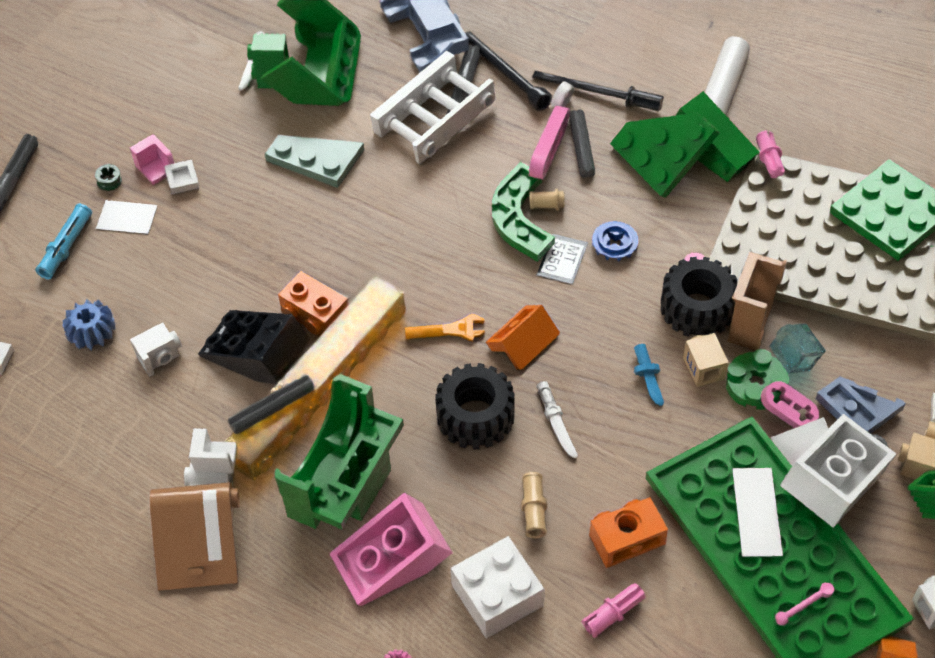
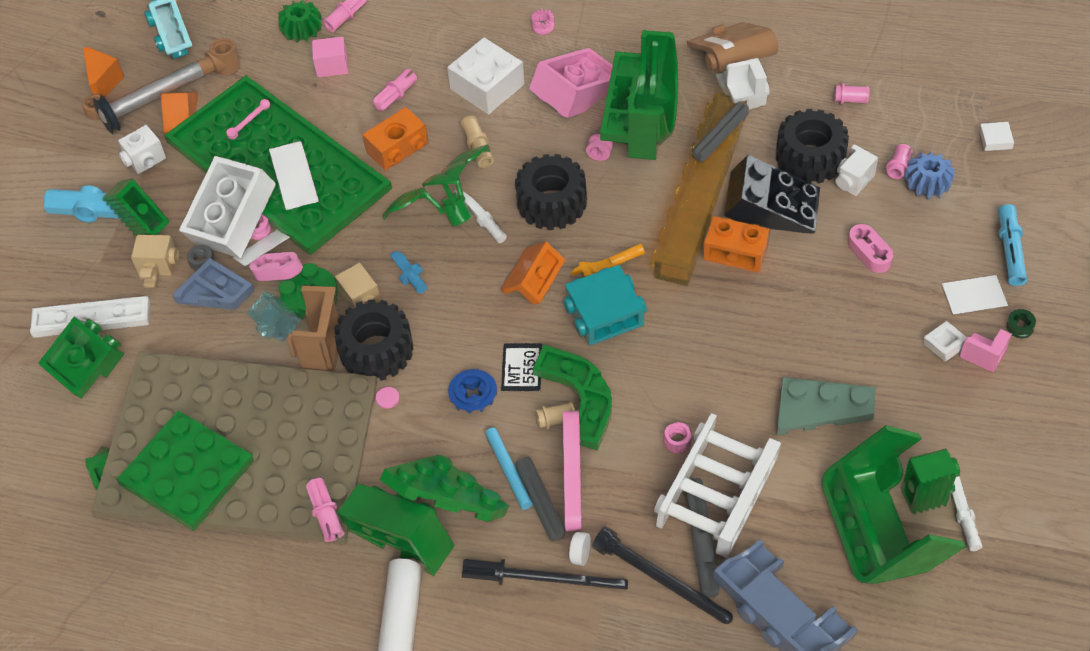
camera: 165 degrees right, 0 degrees up
none -> green plant [382,145,490,227]
none -> medium azure bar [485,427,533,510]
none -> teal brick [562,265,647,346]
none -> bright pink bush [586,134,613,161]
none -> bright pink axle [664,422,692,454]
none -> black tyre [776,109,849,184]
none -> bright pink pin [834,83,869,105]
none -> bright pink beam [848,224,893,273]
none -> bright pink pin [886,144,913,179]

